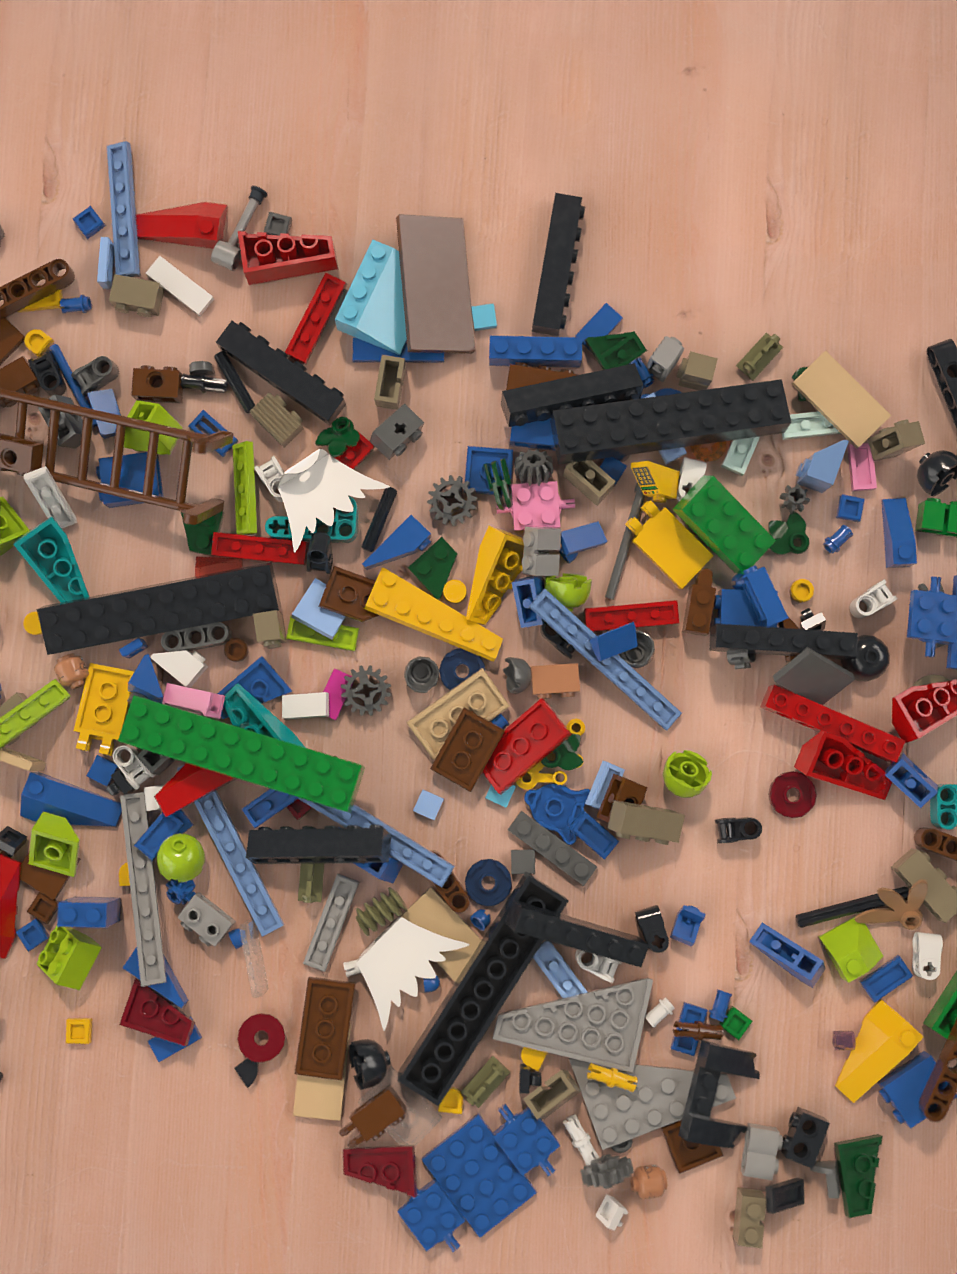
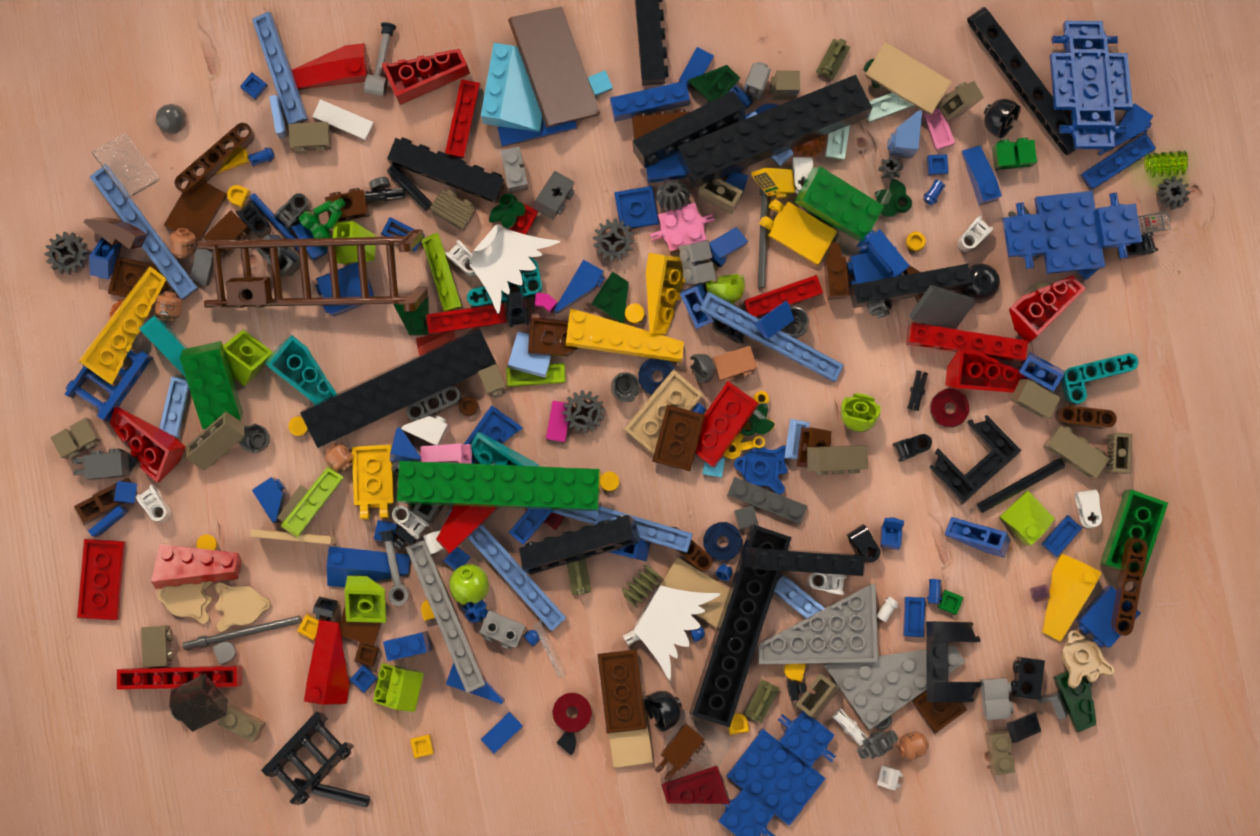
camera: 20 degrees left, 0 degrees up
white tile [24,466,77,528] -> none
blue tile [119,638,148,659] -> none
dark red wing [119,978,195,1046] -> none
blue tile [134,812,184,861] -> none
dark grey tile [264,212,292,235] -> none
white tile [282,692,329,720] -> none
light grey tile [303,874,359,972] -> none
black axle [362,487,397,552] -> none
dark tan piece [374,355,406,410] -> none
light blue tile [413,789,444,820] -> none
dark green arm [483,458,513,510] -> none
blue tile [569,811,620,859] -> none
yellow pin [587,1063,637,1092] -> none
reddish brown pin [673,1021,723,1041] -> none
tile [800,608,826,631] -> none
medium nougat plant [854,880,928,930] -> none
none -> green piece [299,198,345,238]
none -> light grey piece [379,529,410,606]
none -> light grey piece [500,147,528,193]
none -> dark pink piece [535,293,558,314]
none -> yellow tile [600,471,620,491]
none -> black pin [907,370,928,411]
none -> black wedge [929,415,1022,505]
none -> dark tan brick [1010,378,1060,419]
none -> tan tile [1062,630,1115,688]

